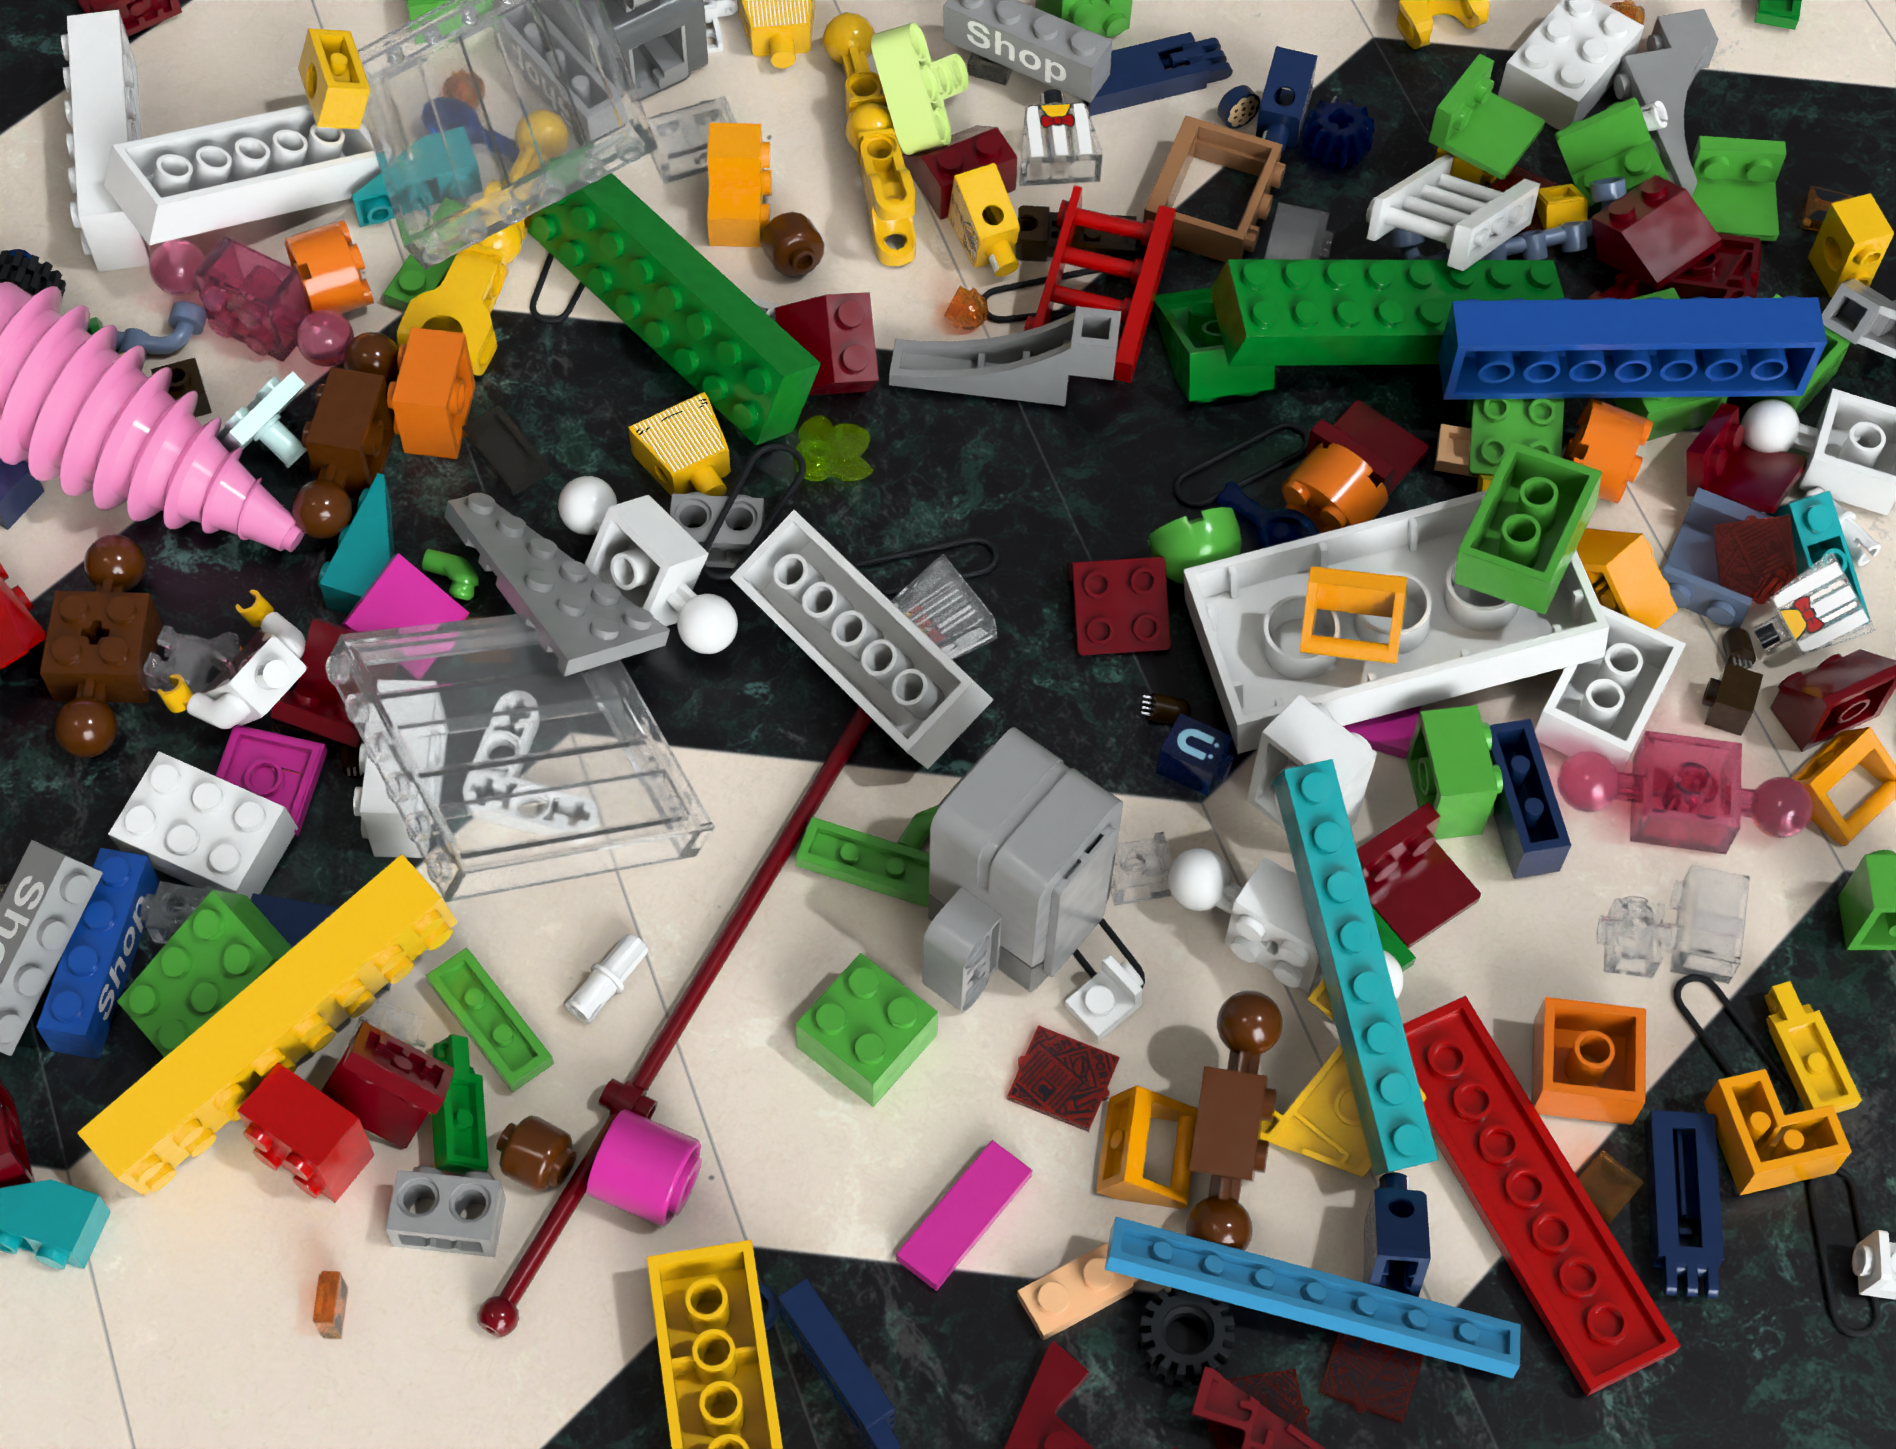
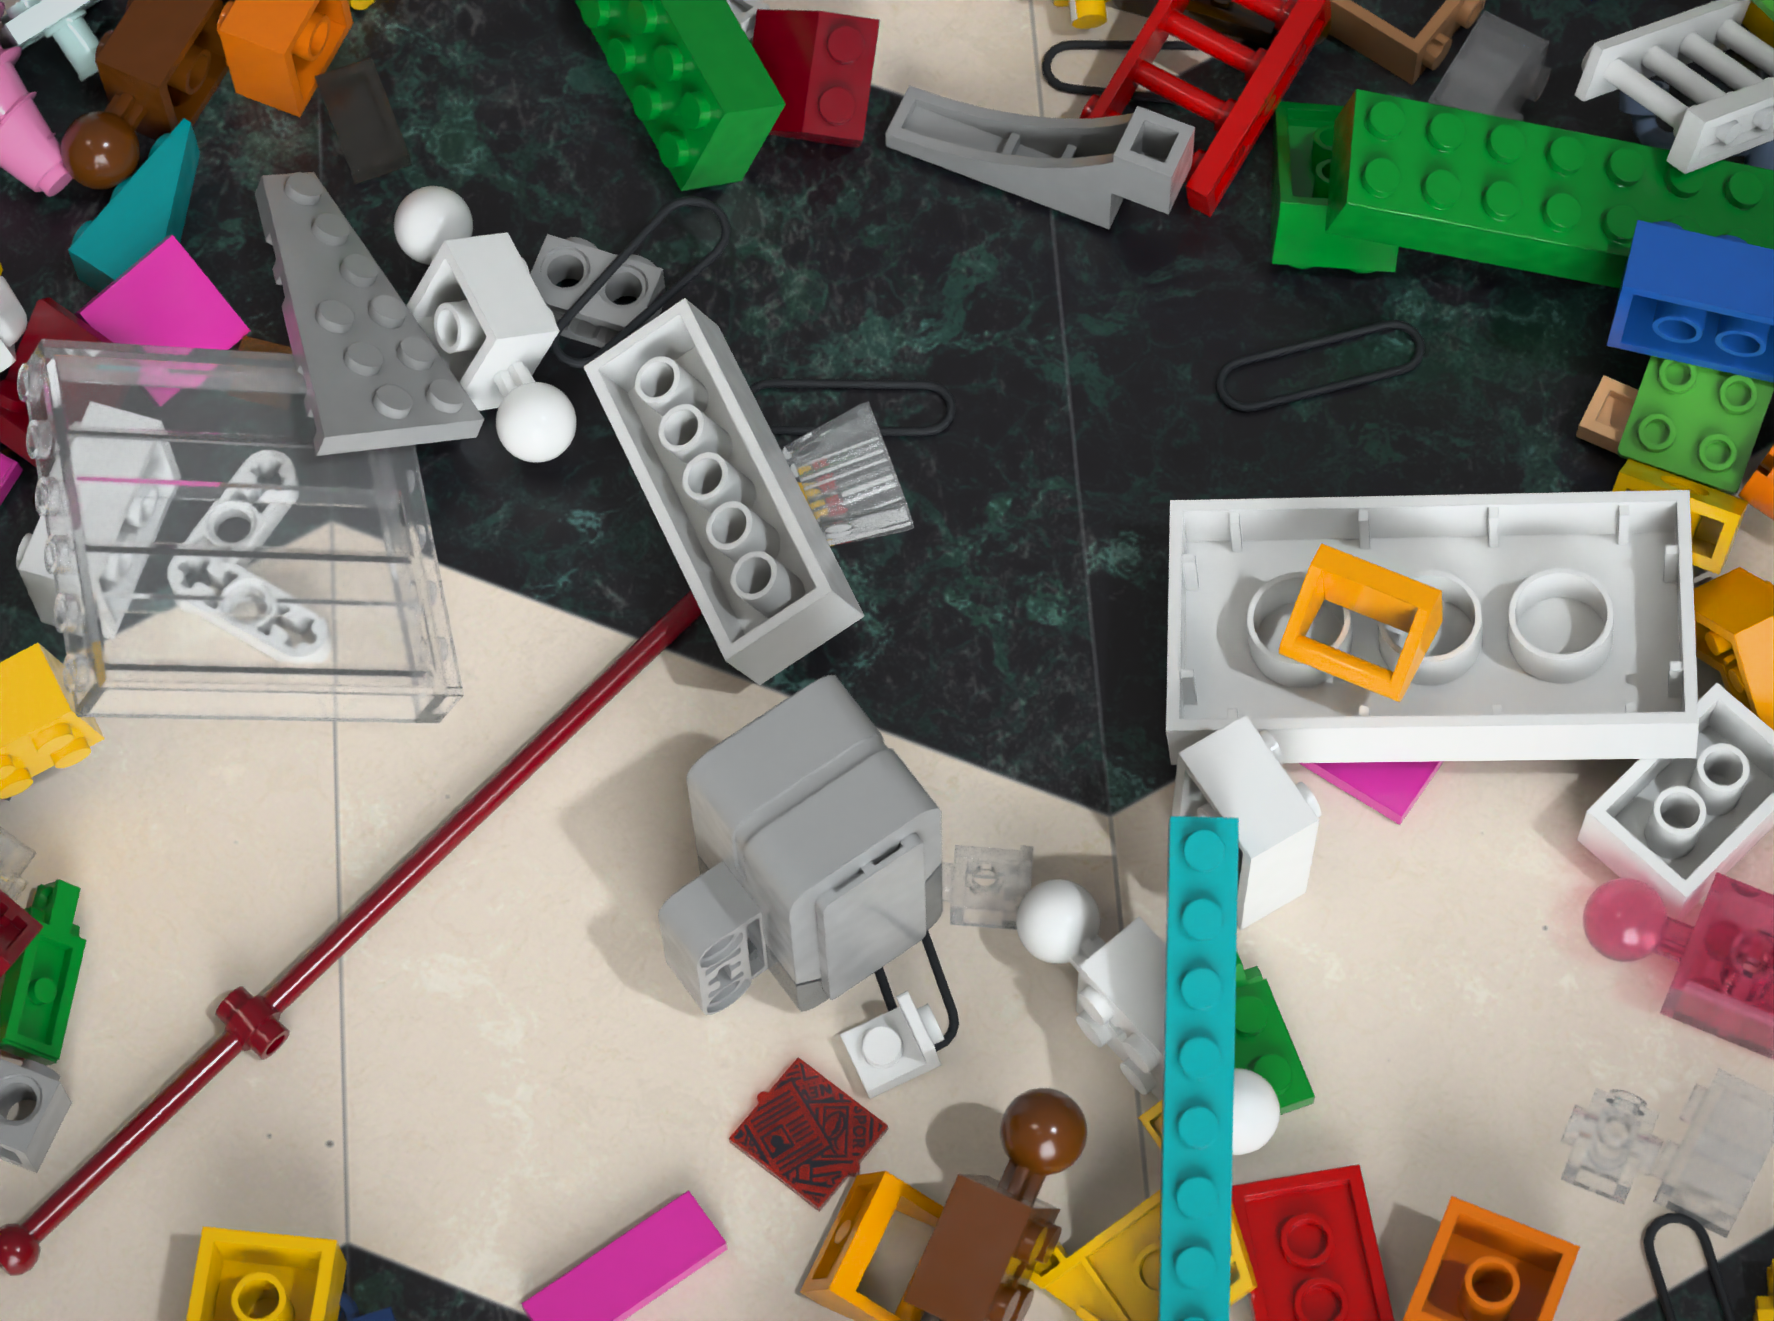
camera: 20 degrees right, 5 degrees up
bright green arm [422,549,479,600] -> none
bright green plate [425,947,554,1093] -> none
reddish brown head [496,1115,577,1192] -> none
white axle [565,934,648,1025] -> none
dark pink piece [586,1109,702,1227] -> none
yellow torso [628,392,731,496] -> none
clear neon green plate [793,415,873,481] -> none
bright green plate [795,817,930,908] -> none
bright green brick [795,953,938,1107] -> none
clear orange plate [944,286,988,330] -> none
dark red bracket [1067,557,1170,655] -> none
dark brown piece [1141,693,1191,726] -> none
bright green cylinder [1147,507,1242,584] -> none
clear blue brick [1156,713,1235,796] -> none
clear blue piece [1217,481,1319,548] -> none
orange brick [1282,443,1388,533] -> none
dark red bracket [1304,400,1429,496] -> none
dark red bracket [1357,802,1481,948] -> none
bright green brick [1406,705,1503,840] -> none
bright green brick [1455,441,1602,614] -> none
dark blue brick [1489,719,1571,879] -> none

